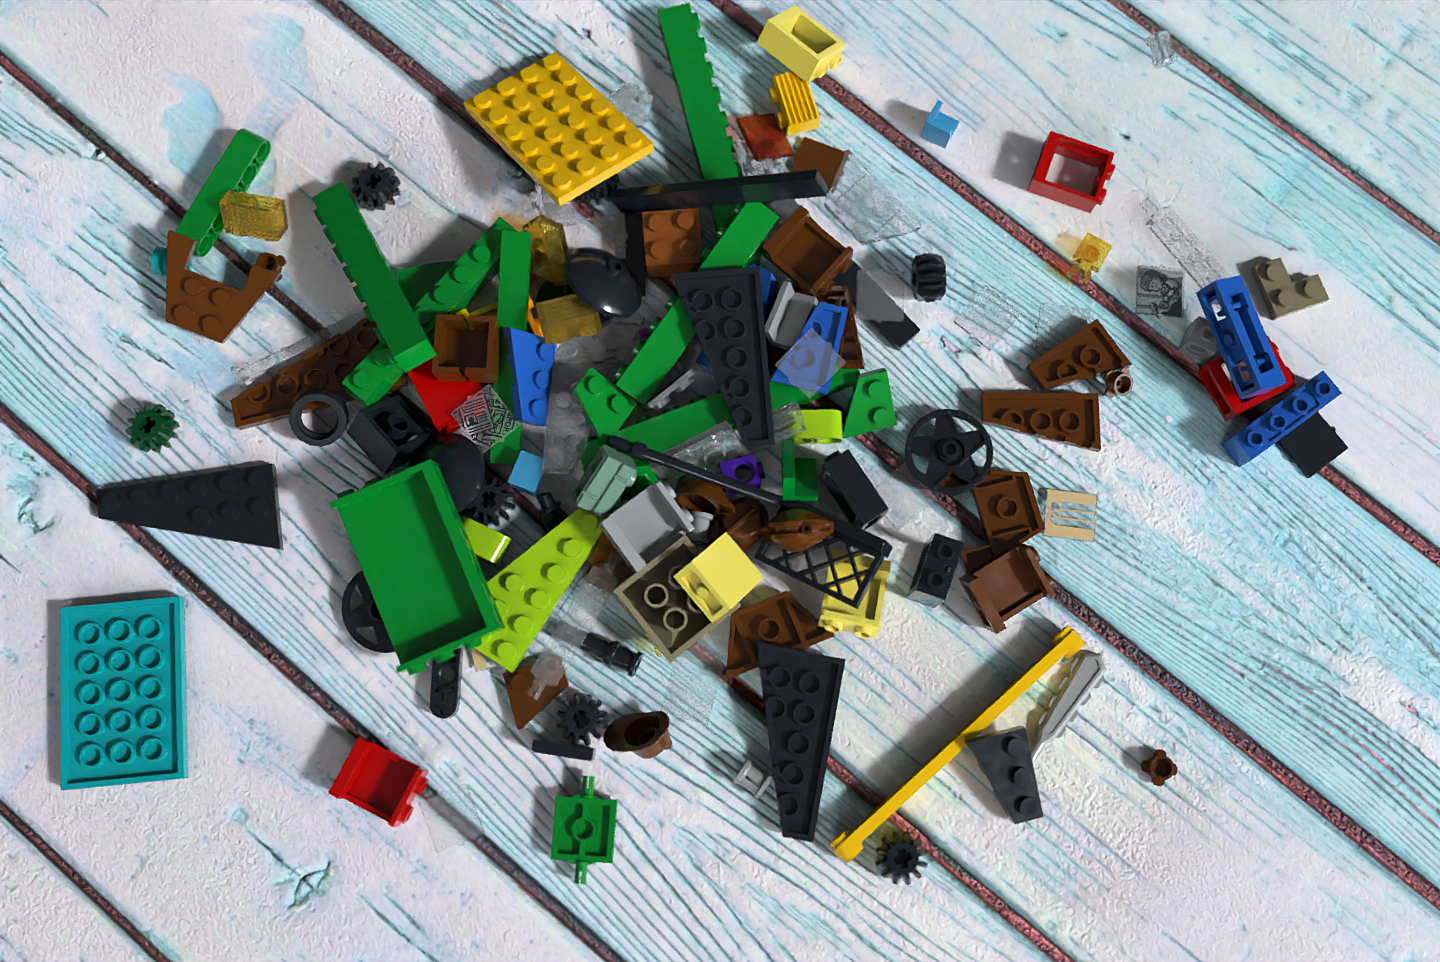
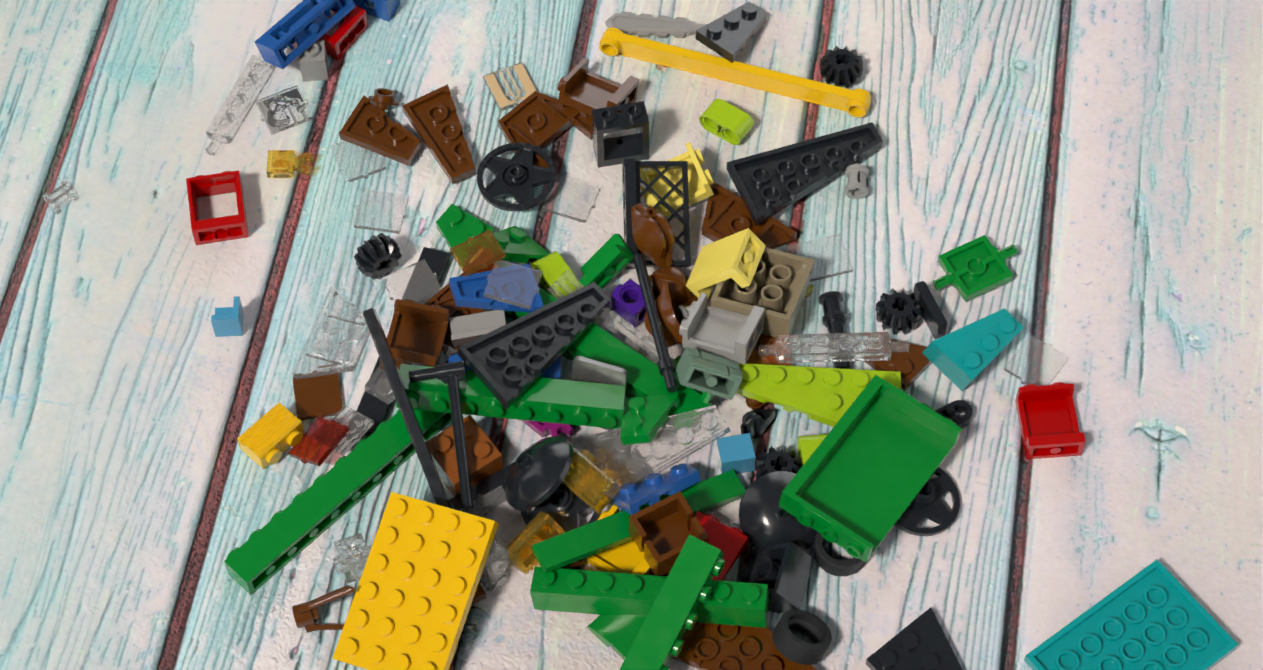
camera: 120 degrees left, 20 degrees down
clear piece [451,384,521,454] -> none
reddish brown piece [603,711,673,759] -> none
light yellow window [757,5,846,83] -> none
black window [819,449,889,530] -> none
dark tan plate [1250,257,1329,320] -> none
none -> reddish brown plant [292,585,355,633]
none -> black bar [408,361,474,509]
none -> green wing [436,204,495,270]
none -> clear orange piece [450,230,506,277]
none -> lime beam [699,98,754,145]
none -> teal wedge [922,308,1024,391]

